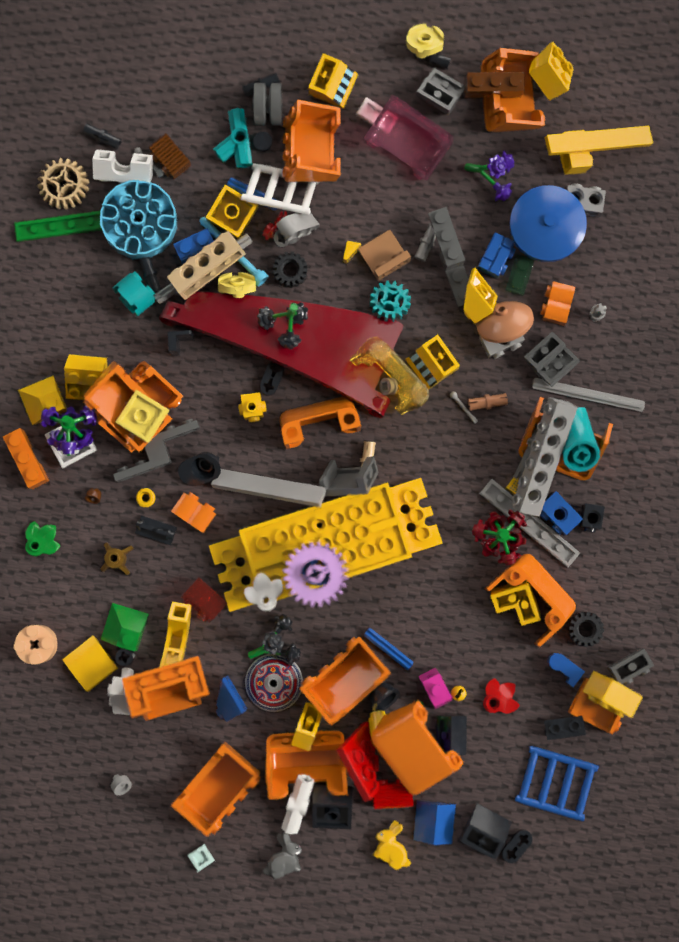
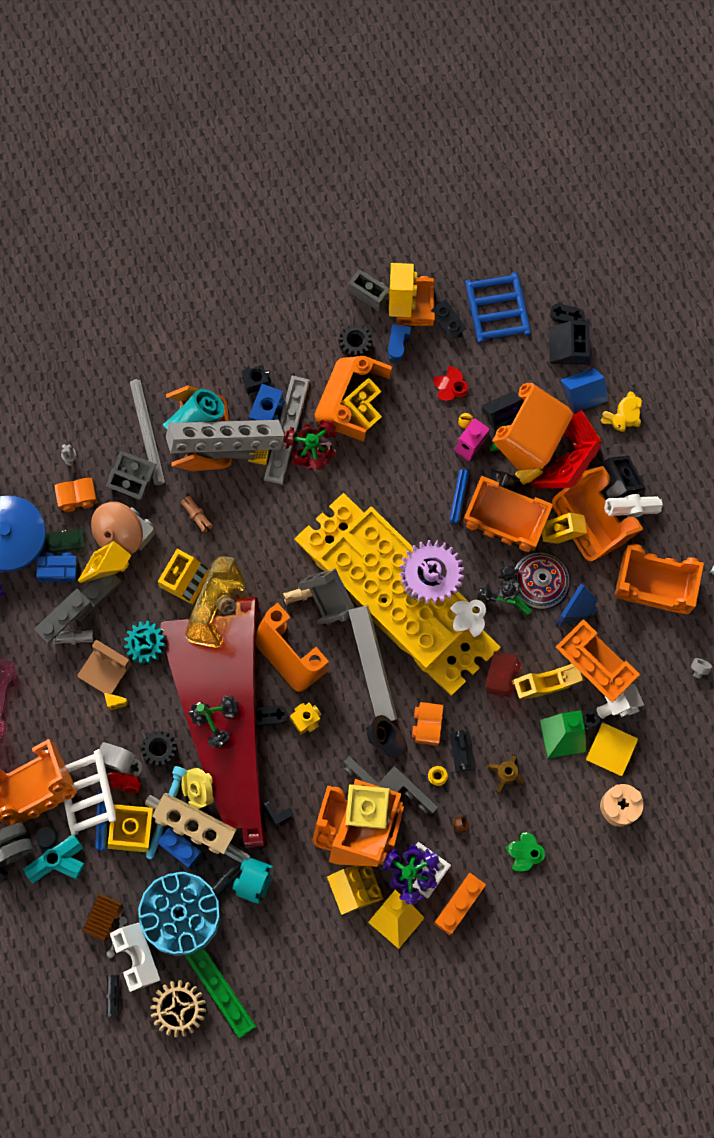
camera: 125 degrees left, 10 degrees down
dark grey animal [262,832,302,880] -> none
light grey hinge [450,391,478,424] -> none

